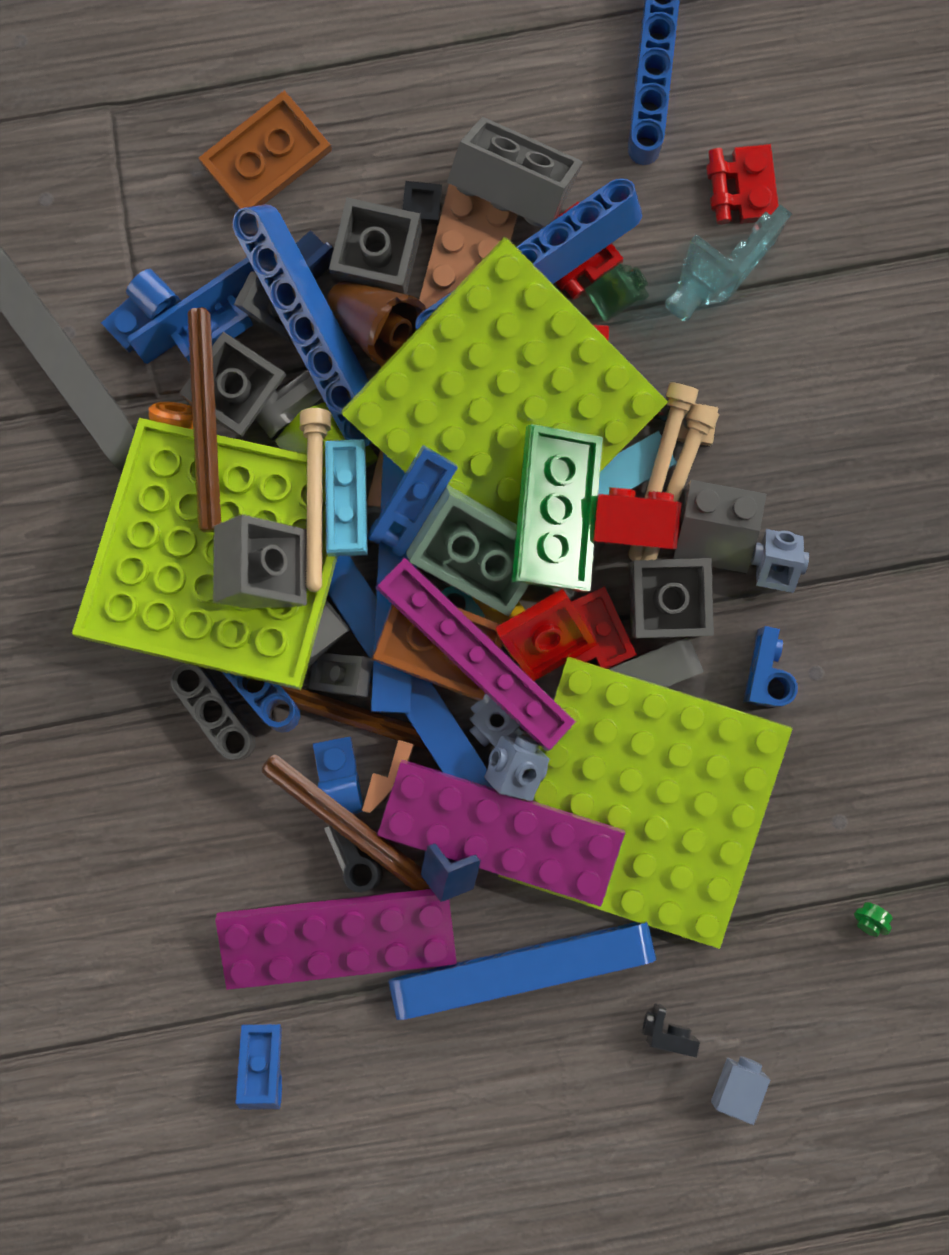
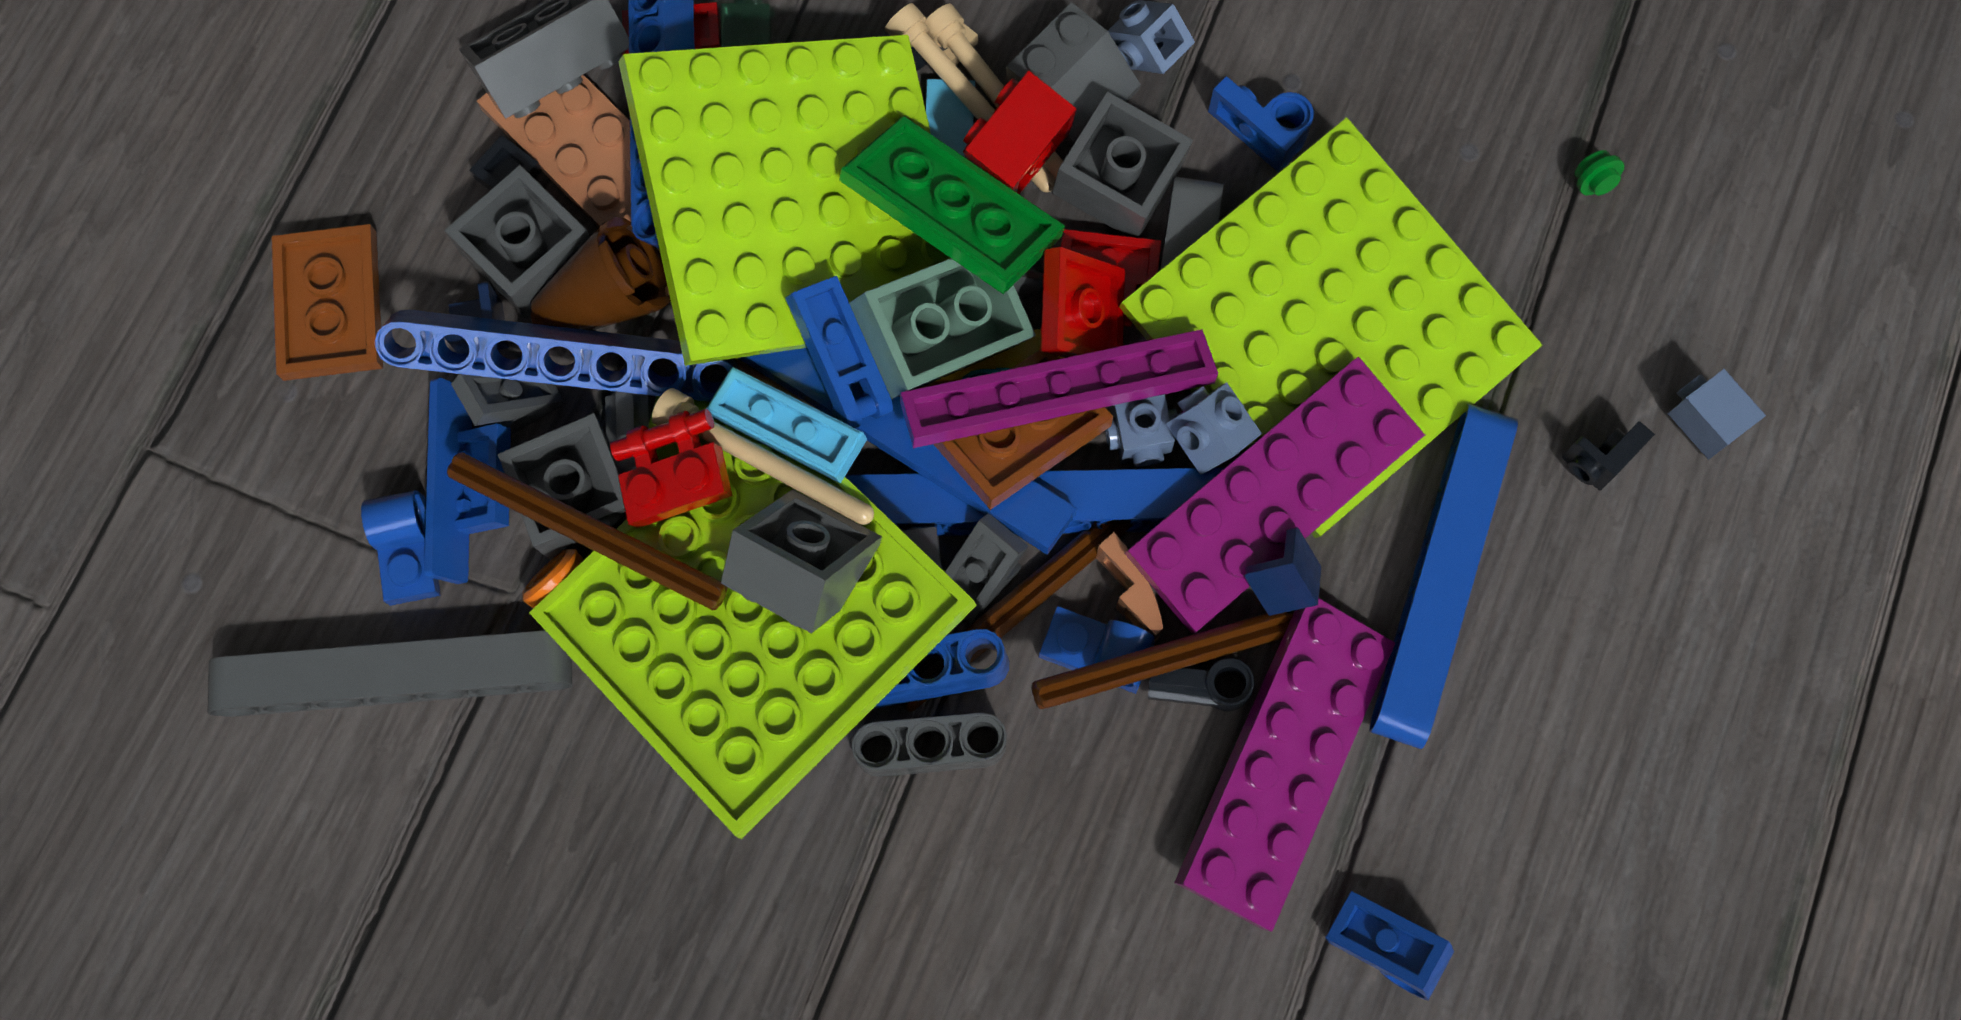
camera: 60 degrees left, 10 degrees down
none -> red plate [610,409,733,528]

